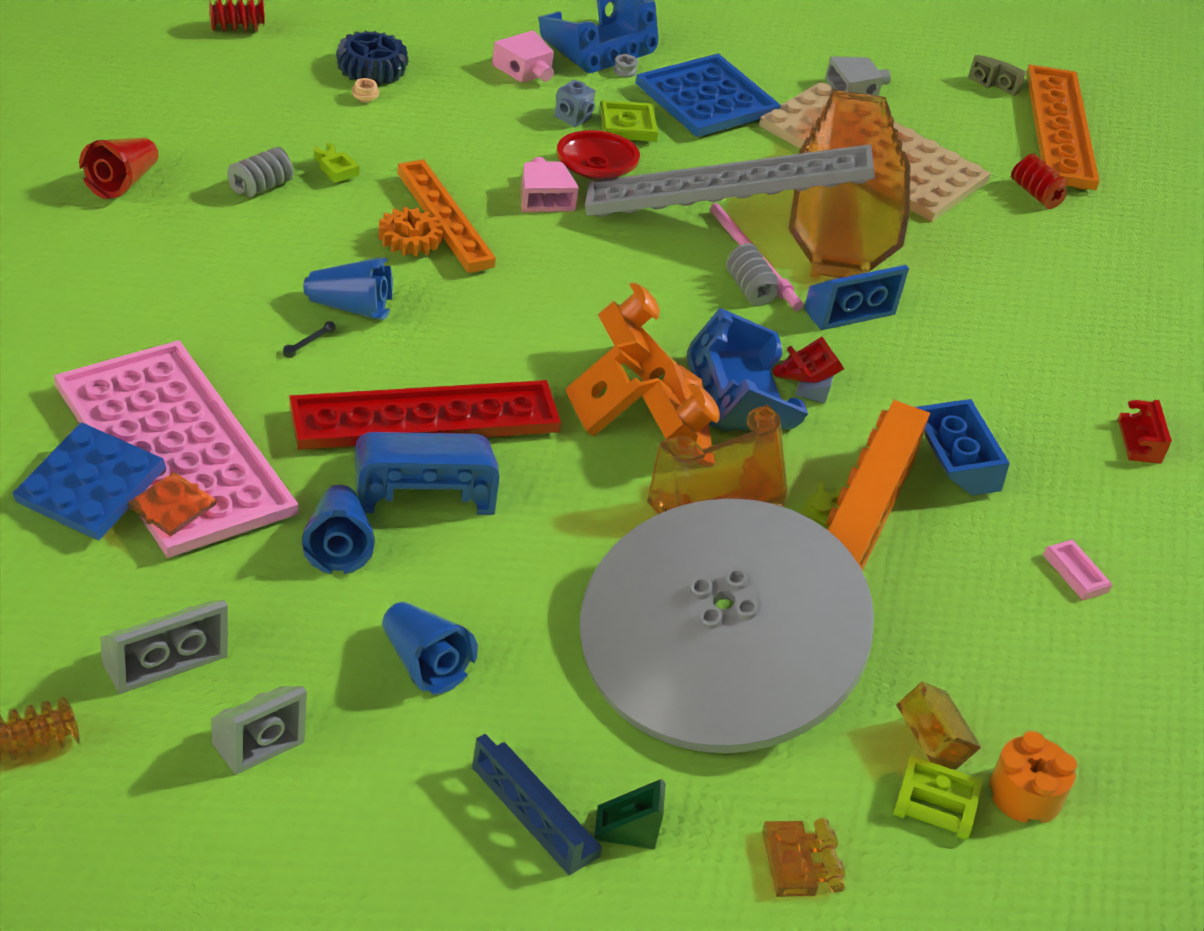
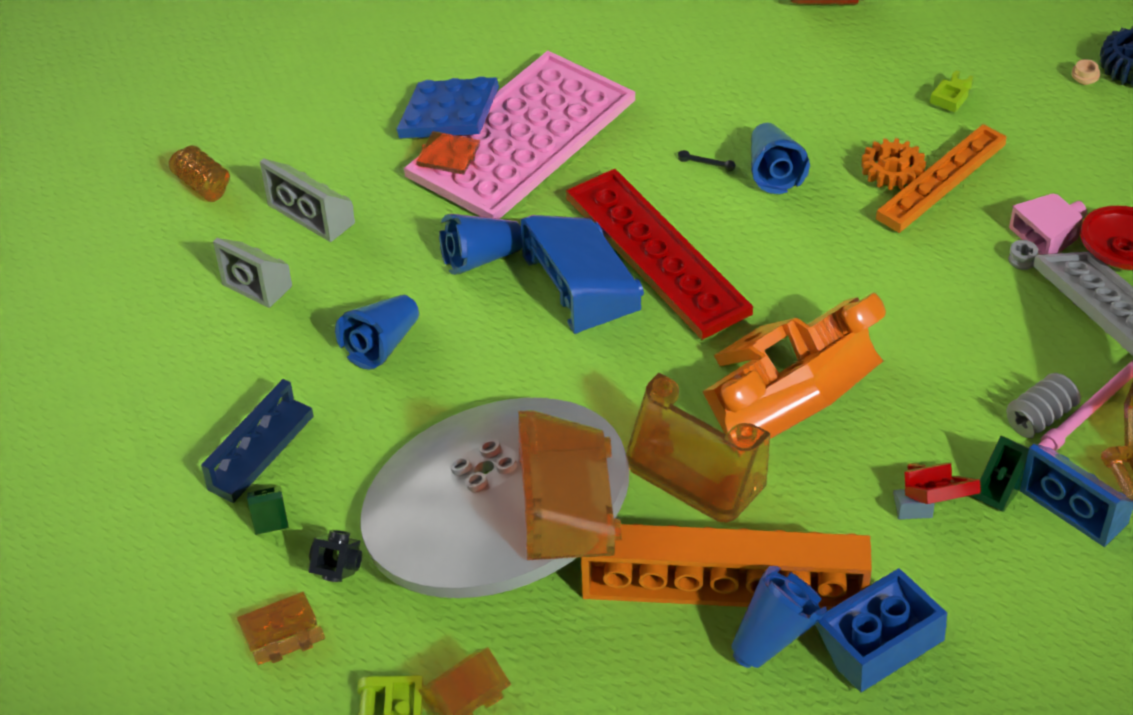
camera: 80 degrees right, 5 degrees up
light grey piece [227,147,294,197] -> none
blue windscreen [687,308,808,431] -> none
none -> black brick [308,530,362,582]
none -> clear orange windscreen [518,410,622,560]
none -> blue cone [731,566,827,668]
none -> dark green slope [972,435,1029,512]
none -> light grey bush [1008,240,1038,270]

